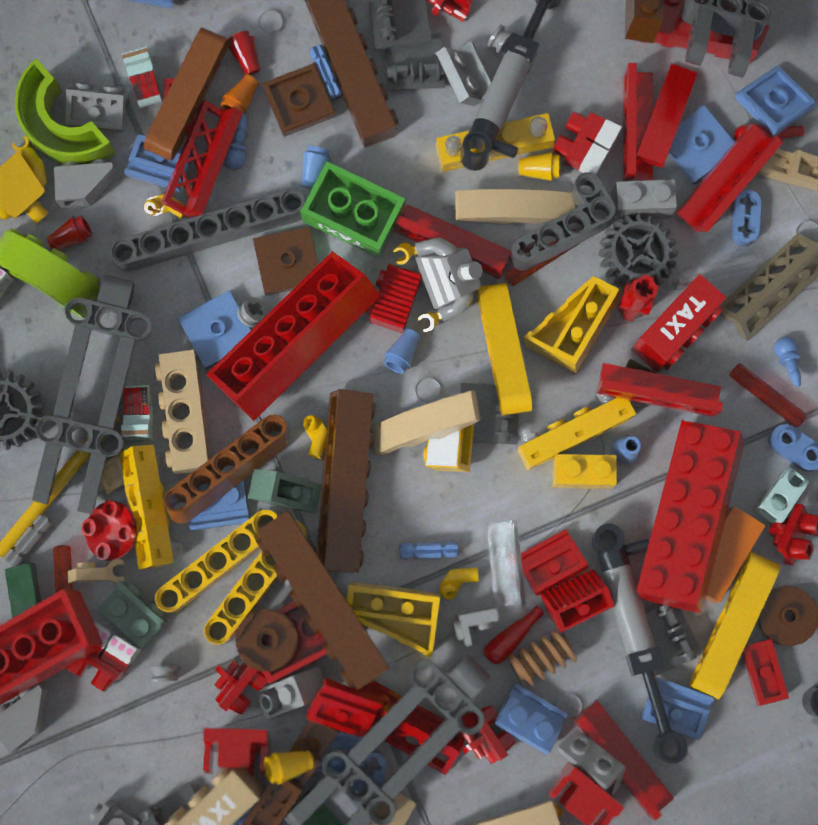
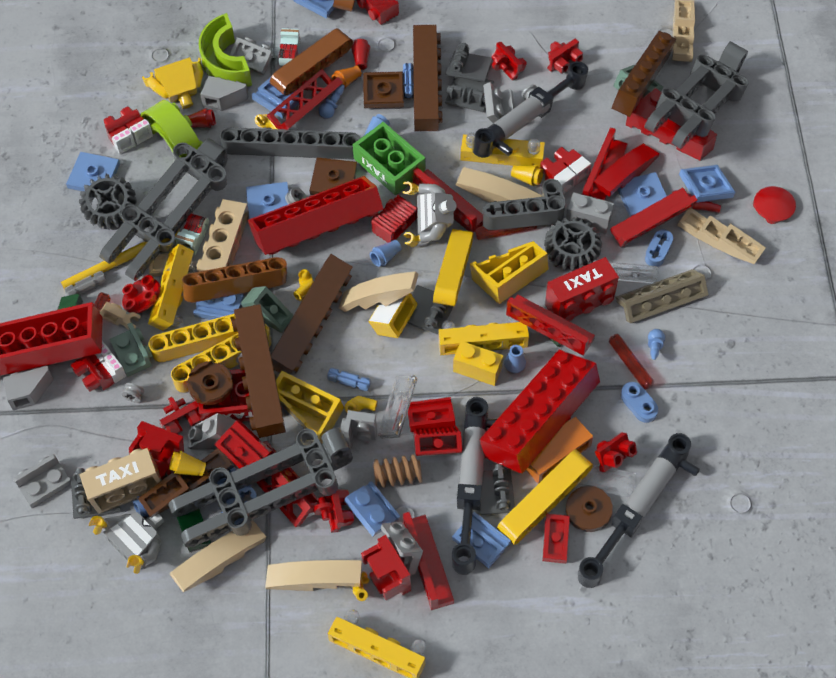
camera: 25 degrees right, 20 degrees down
red piece [483,605,544,665] -> none
red piece [618,275,659,322] -> none
light aqua leg [752,466,809,525] -> none

